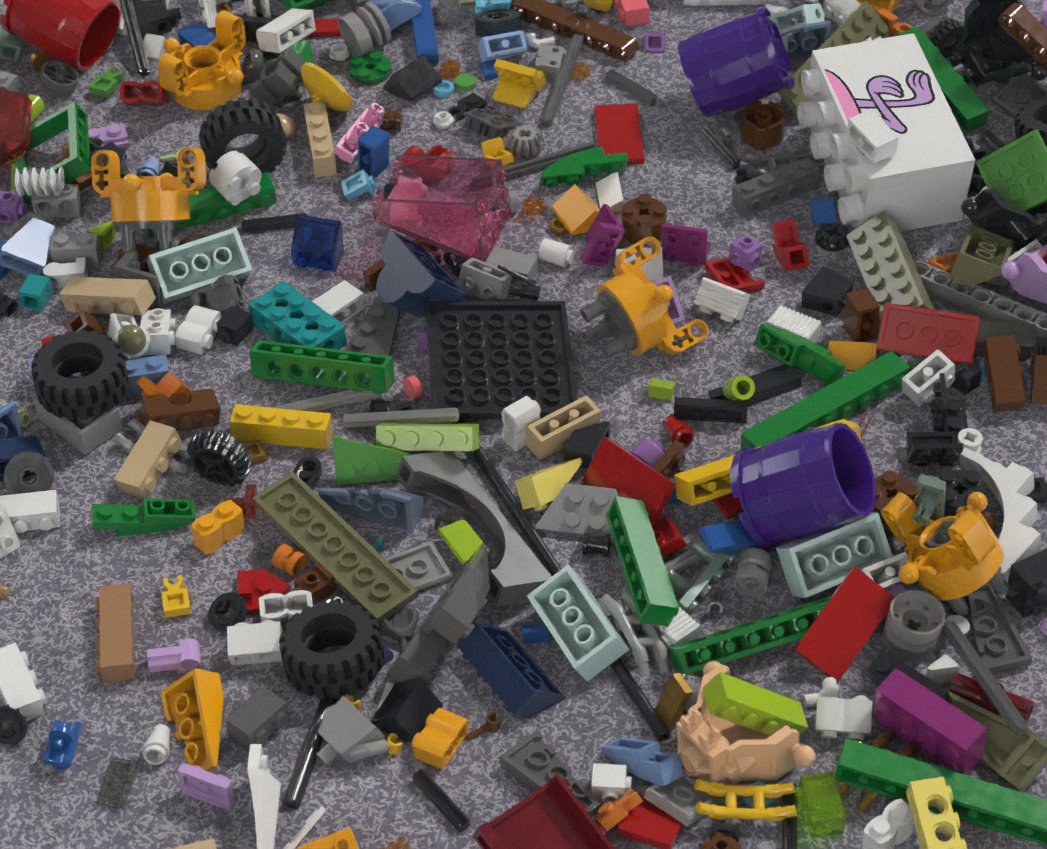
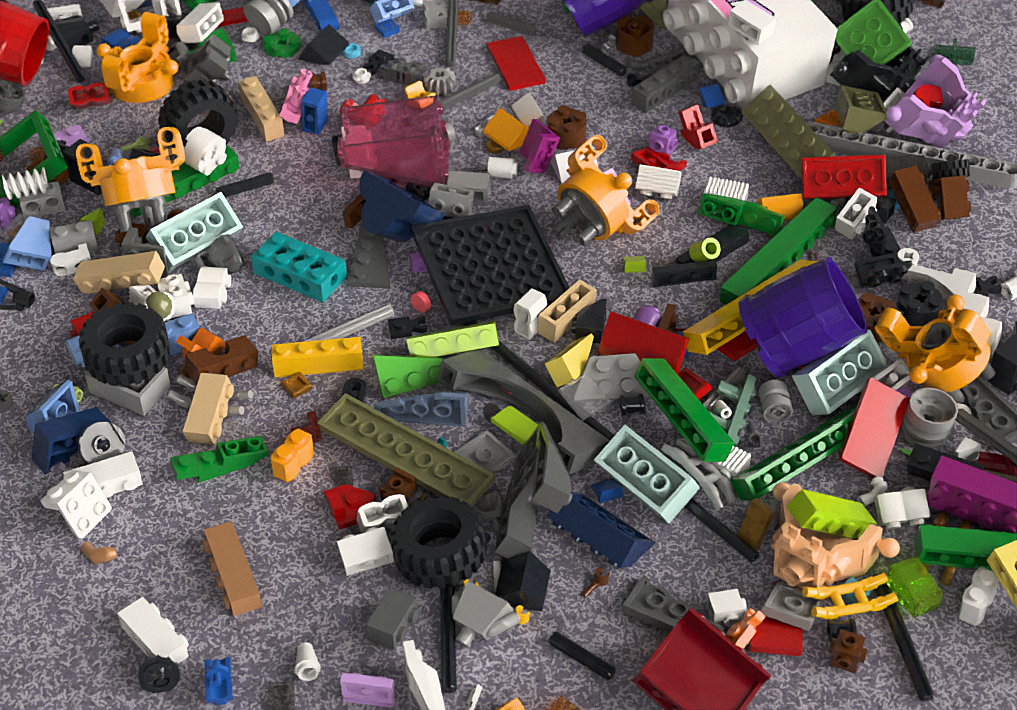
camera: 15 degrees left, 0 degrees up
teal brick [18,274,53,311] -> none
bright green plate [88,67,125,98] -> none
lavender piece [147,639,201,673] -> none
light orange wedge [160,668,224,772] -> none
yellow plate [161,575,191,618] -> none
black gear [185,428,253,487] -> none
black gear [208,592,249,632] -> none
black brick [216,306,253,346] -> none
green brick [249,340,395,394] -> none
orange wheel [272,544,308,577] -> none
clear blue slope [291,214,344,271] -> none
yellow dish [301,62,353,112] -> none
white brick [312,280,365,324] -> none
medium azure bracket [341,169,378,201] -> none
light grey axle [343,408,459,428] -> none
light orange brick [411,708,469,770] -> none
clear orange plate [440,60,462,78] -> none
bright green tile [455,73,476,92] -> none
yellow piece [493,59,547,109] -> none
black plant [495,265,541,301] -> none
clear orange plate [522,197,544,216] -> none
green slope [539,147,628,188] -> none
medium blue slope [601,737,684,786] -> none
magenta bracket [661,224,711,265] -> none
red cone [662,415,694,447] -> none
blue slope [698,521,773,555] -> none
black torso [801,266,853,317] -> none
reddish brown brick [843,288,880,342] -> none
sand green plate [912,474,946,526] -> none
none -> clear piece [558,374,612,421]
none -> white arm [712,400,732,419]

